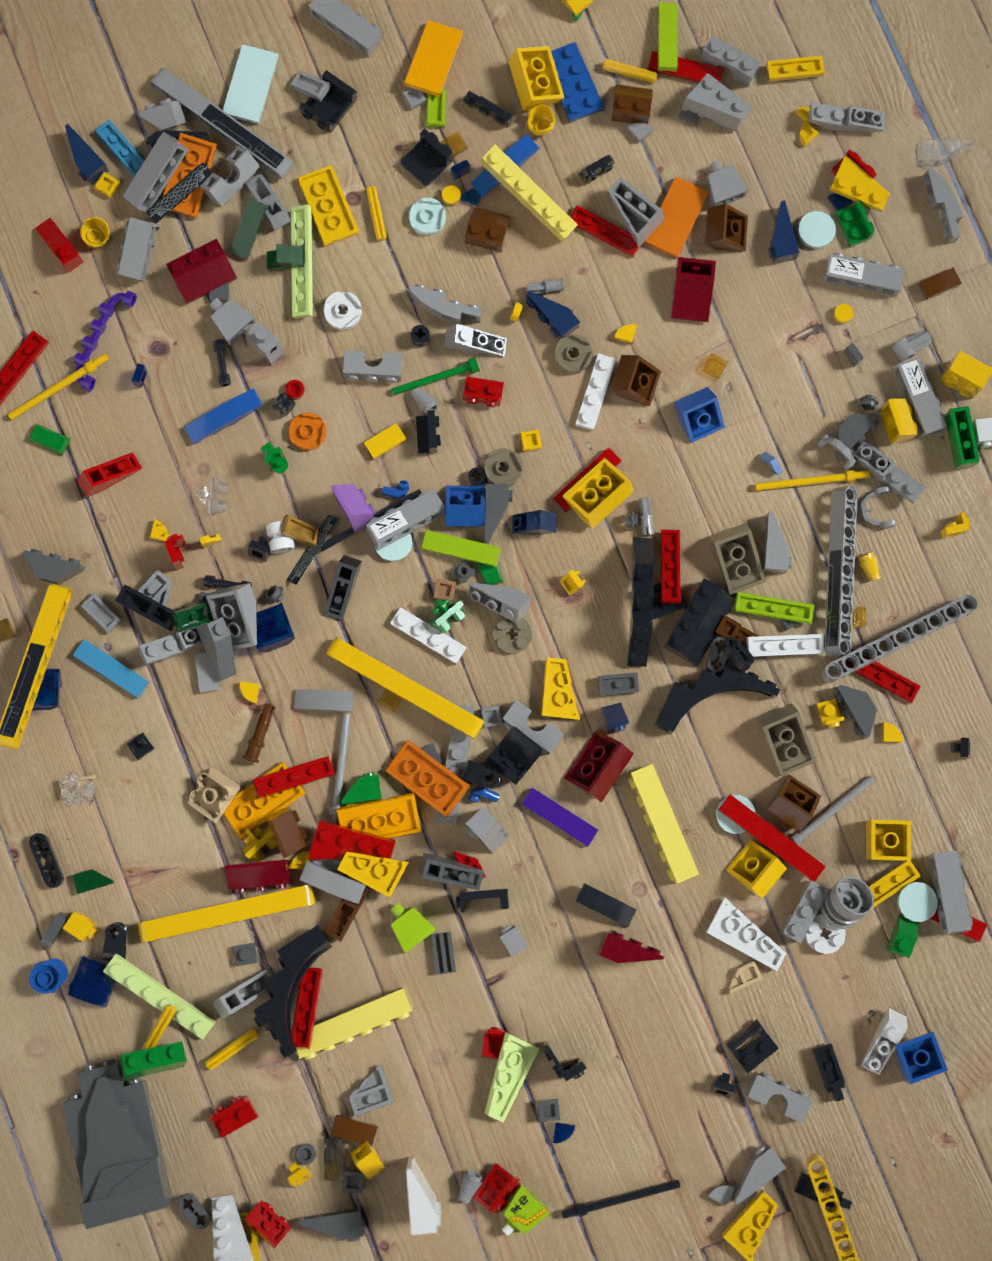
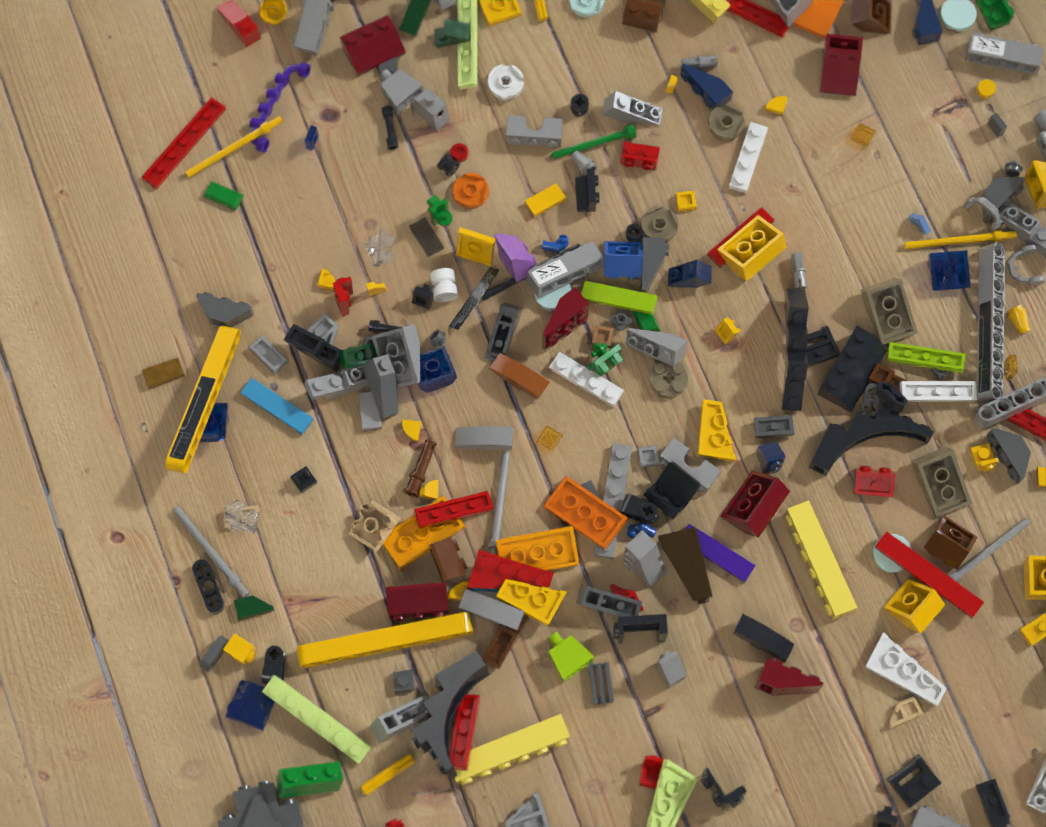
camera: 10 degrees right, 10 degrees down
blue hat [29,959,68,994] -> none
red slope [78,452,142,497] -> none
yellow axle [141,1004,176,1050] -> none
blue slope [184,388,263,444] -> none
yellow hips [242,825,278,862] -> none
pearl gold tile [281,514,319,547] -> none
yellow beam [325,637,485,739] -> none
green slope [342,772,382,805] -> none
light grey slope [409,284,482,324] -> none
reddish brown slope [610,355,661,406] -> none
dark grey plate [626,511,639,530] -> none
red tile [661,530,681,604] -> none
blue slope [673,387,725,443] -> none
light grey slope [762,511,792,574] -> none
light grey arch [779,880,829,943] -> none
white plate [805,914,845,954] -> none
light grey wheel [821,876,874,929] -> none
none -> light grey bar [173,506,249,598]
none -> clear smoke tile [409,217,444,257]
none -> yellow tile [419,480,439,500]
none -> yellow tile [456,227,496,267]
none -> dark orange slope [489,353,550,400]
none -> dark red slope [542,287,589,350]
none -> dark brown slope [658,527,713,604]
none -> red bracket [853,465,896,497]
none -> clear blue slope [927,250,971,291]

